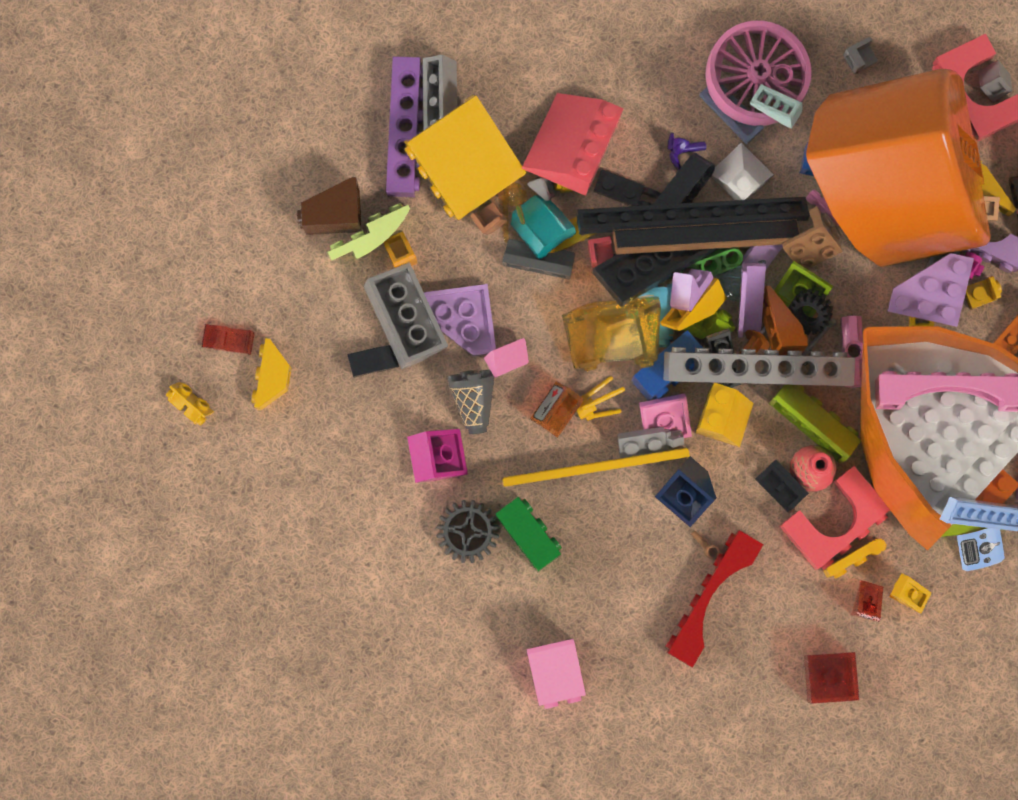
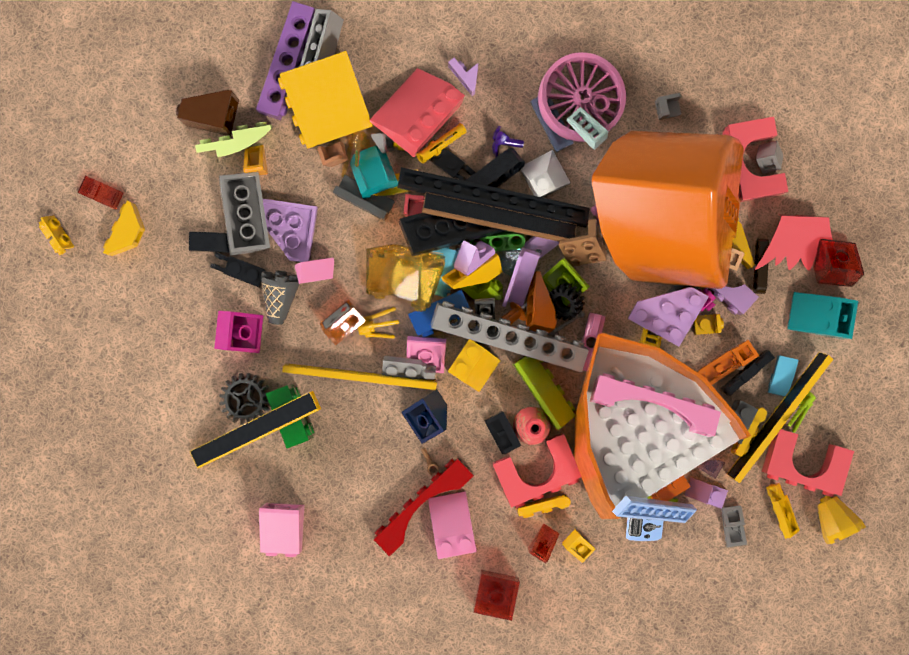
camera: 10 degrees right, 5 degrees up
none -> black tile [190,391,321,469]
none -> black hinge [210,252,267,288]
none -> yellow pin [416,123,467,164]
none -> bright pink slope [428,491,476,559]
none -> lavender slope [448,58,478,96]

